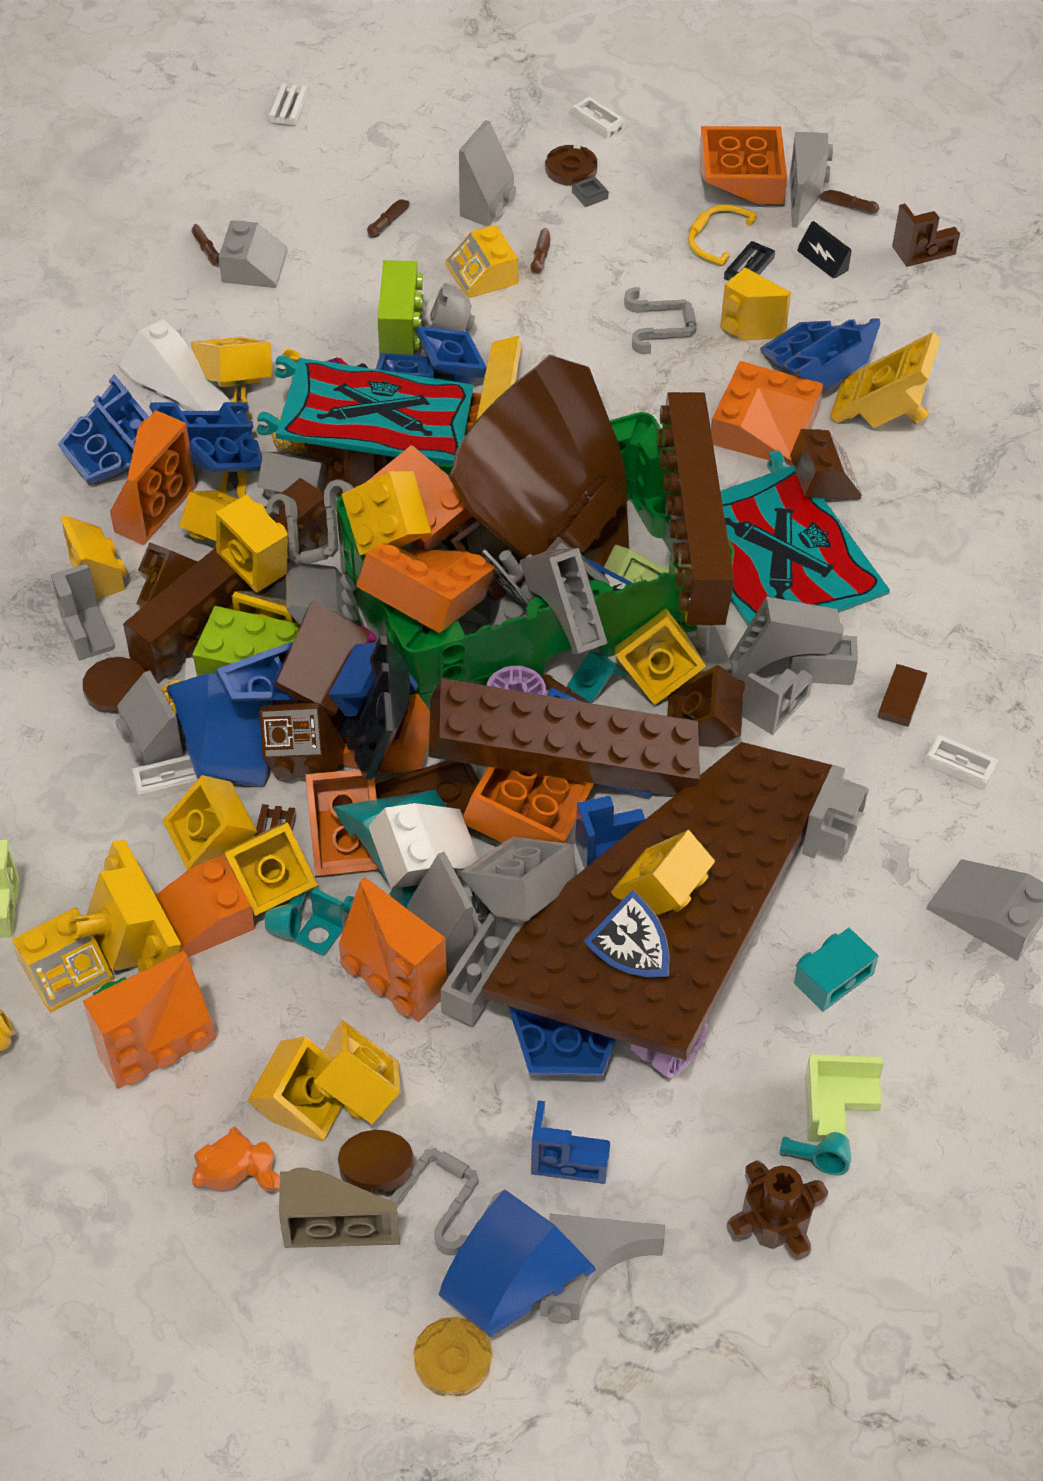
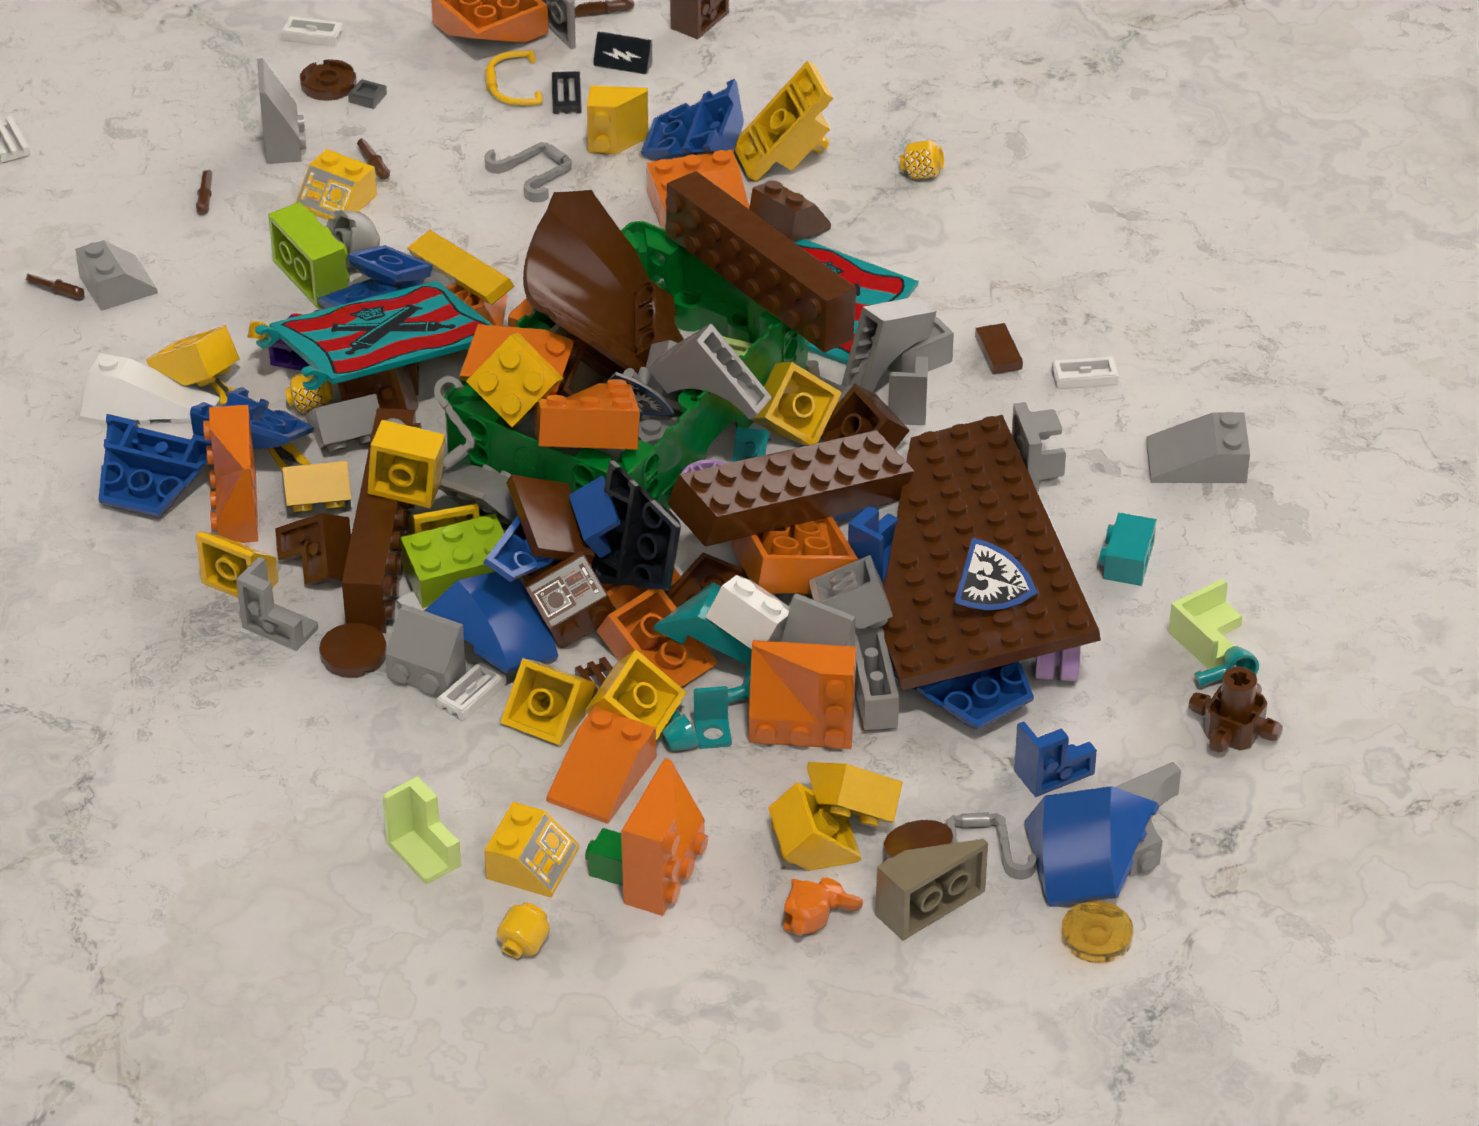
camera: 35 degrees left, 10 degrees down
yellow brick [68,839,181,973] -> none
yellow slope [611,830,715,915] -> none
none -> yellow head [900,140,945,180]

